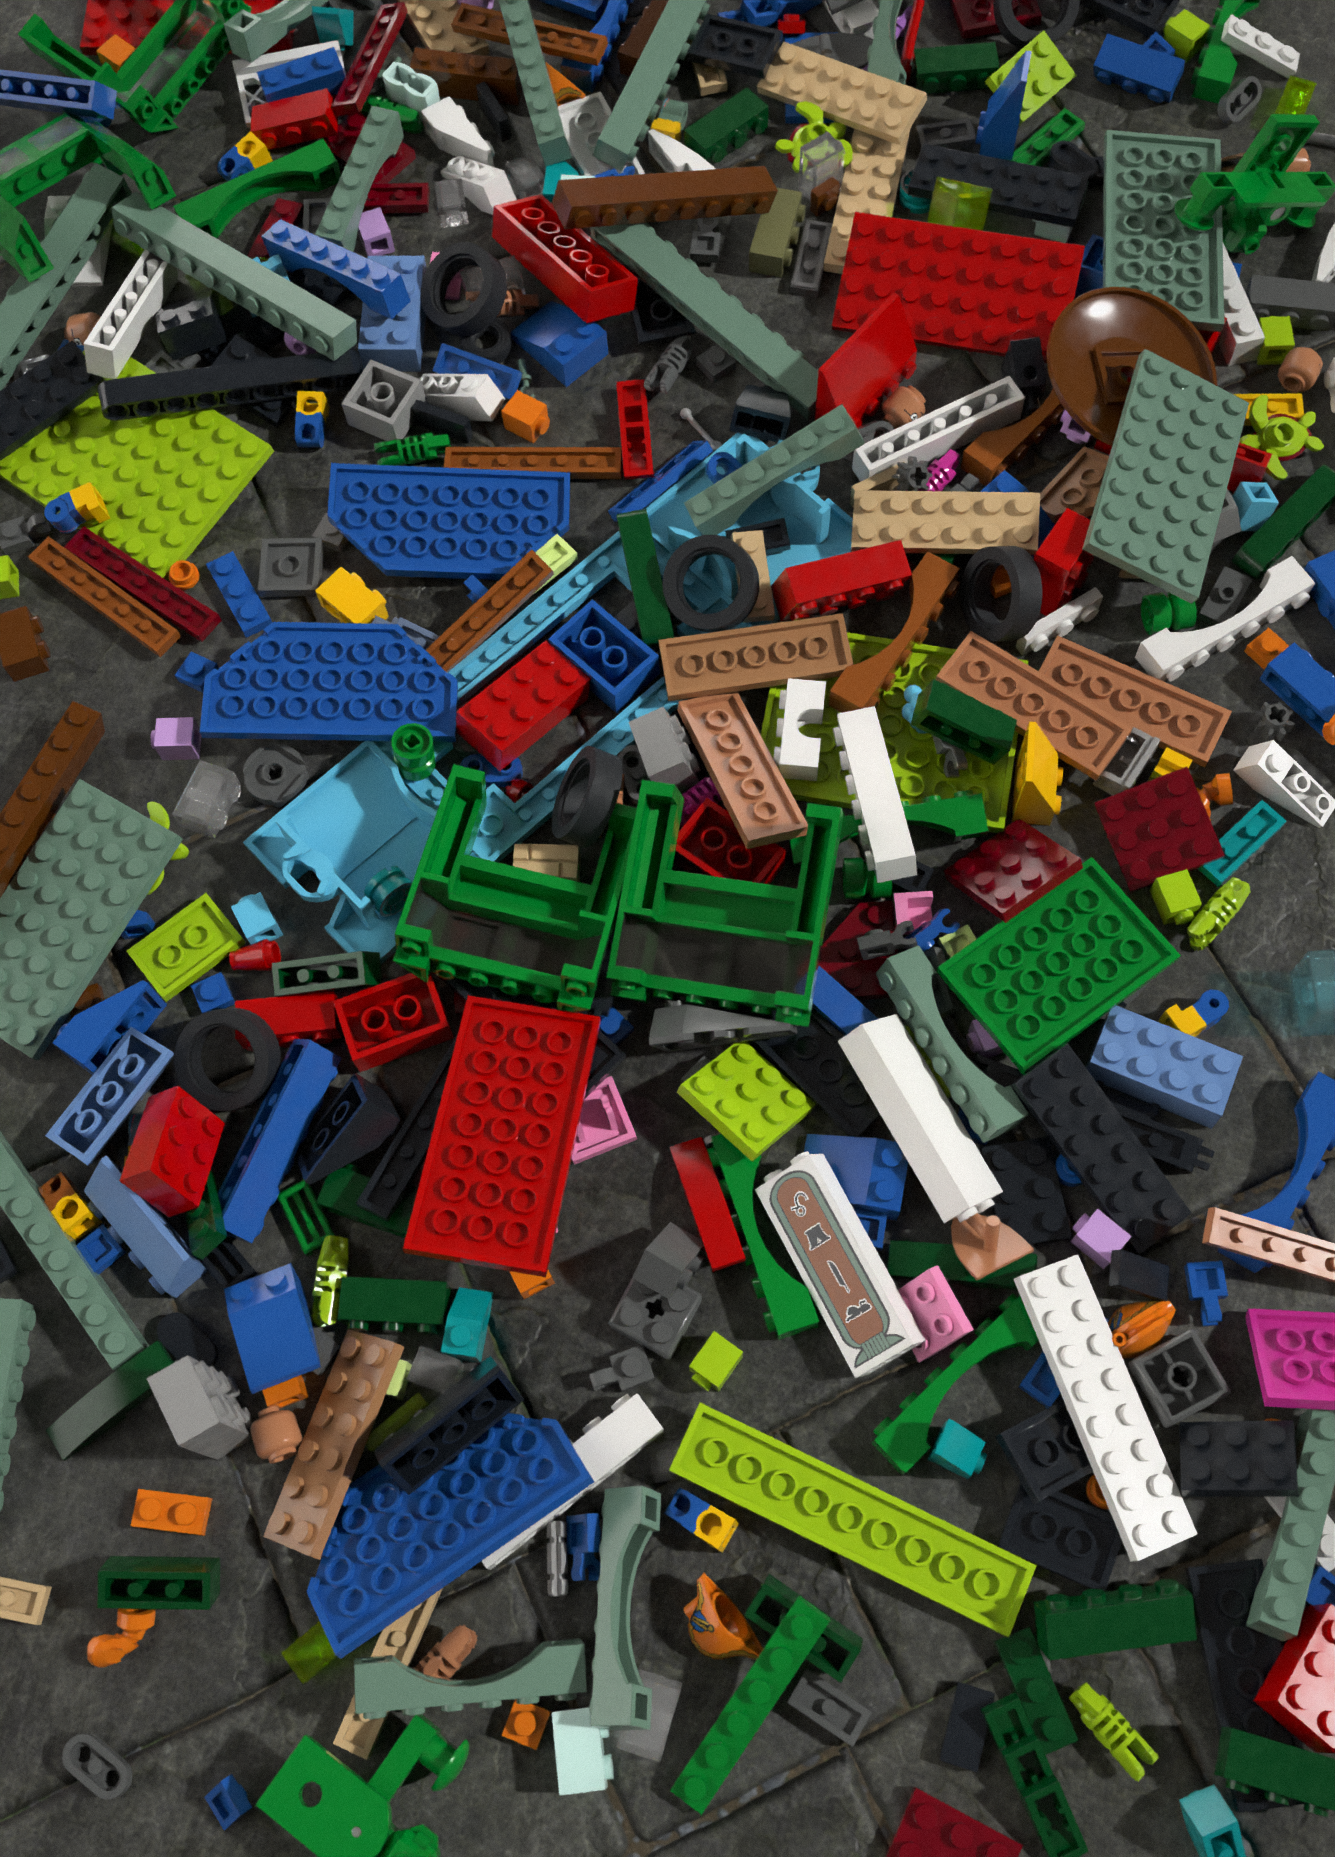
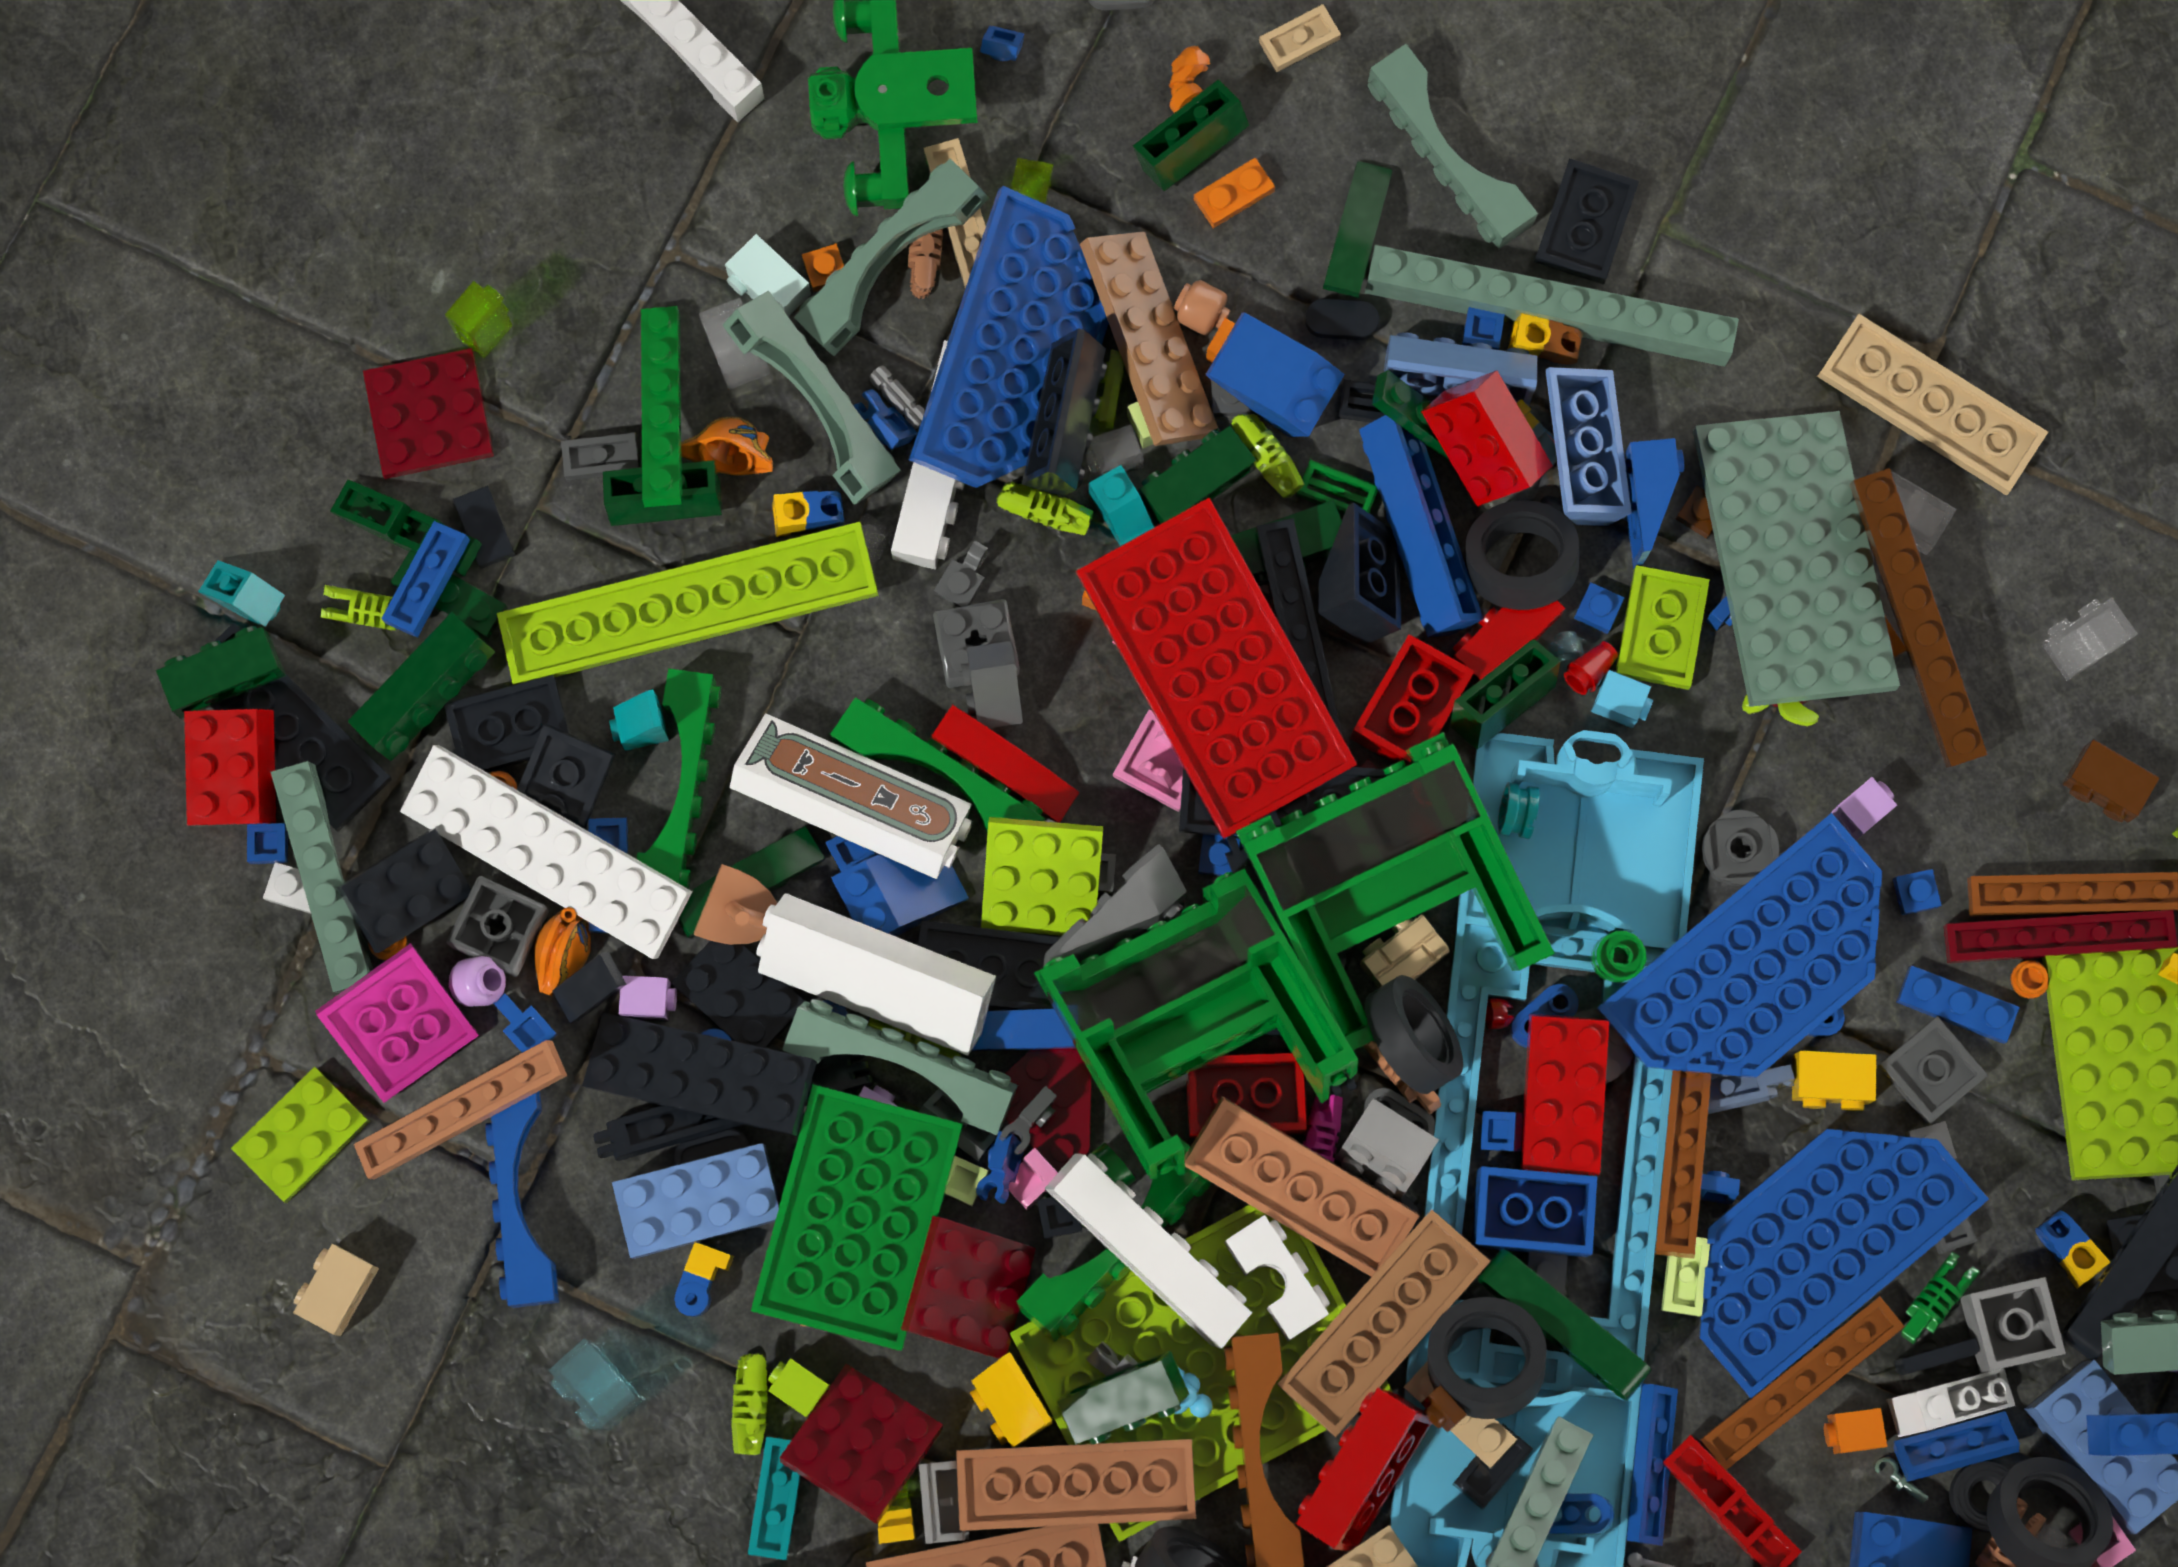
camera: 135 degrees right, 10 degrees up
light grey piece [147,1355,255,1460] -> none
clear brick [172,760,241,839] -> none
lime brick [689,1331,743,1392] -> none
bright pink plate [898,1265,974,1362] -> none
orange arm [1197,773,1233,821] -> none
none -> blue plate [381,521,470,638]
none -> lavender head [449,956,506,1007]
none -> lime hinge [996,481,1093,535]
none -> reddish brown plate [1421,1385,1467,1432]
none -> blue plate [1481,1111,1524,1152]
none -> clear light blue plate [1549,631,1586,662]

